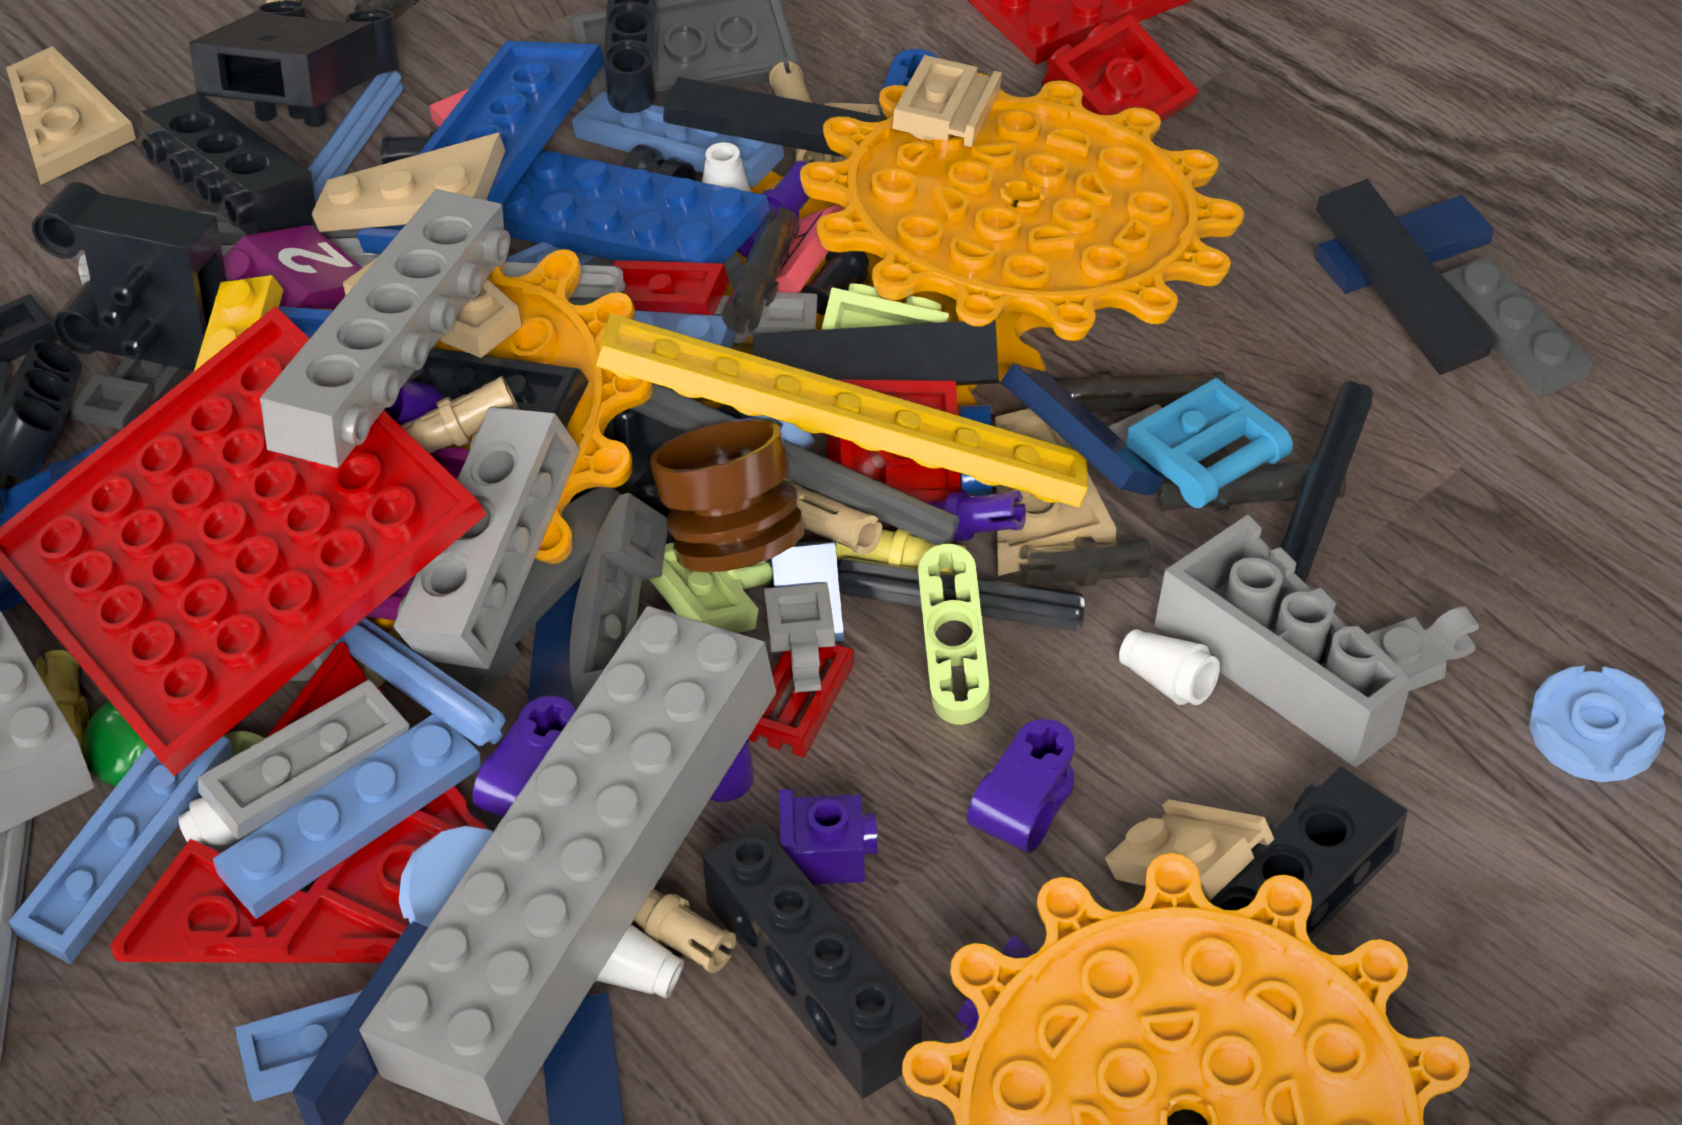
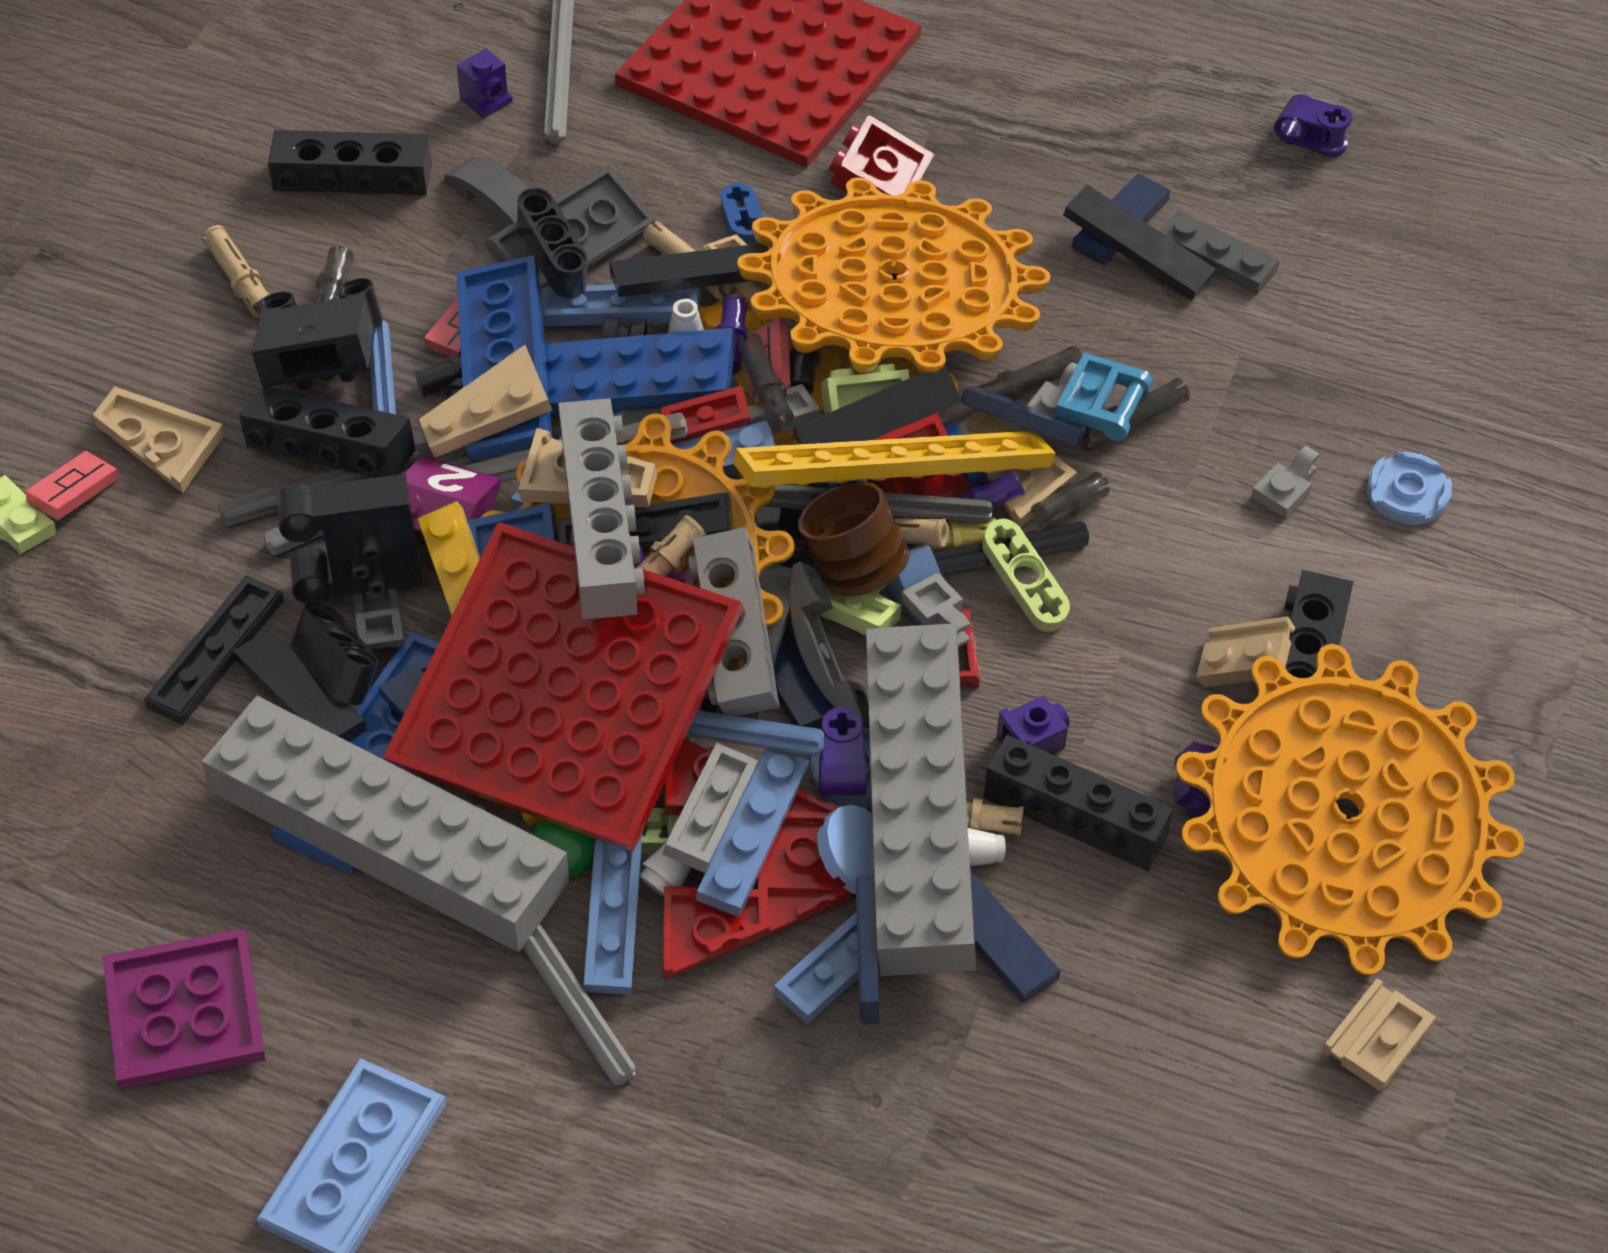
camera: 30 degrees left, 5 degrees up
tan plate [892,55,1002,147] -> none
dark purple piece [967,719,1075,853] -> none
white cone [1119,629,1220,705] -> none
light grey wedge [1154,514,1412,768] -> none
black axle [1280,381,1373,583] -> none

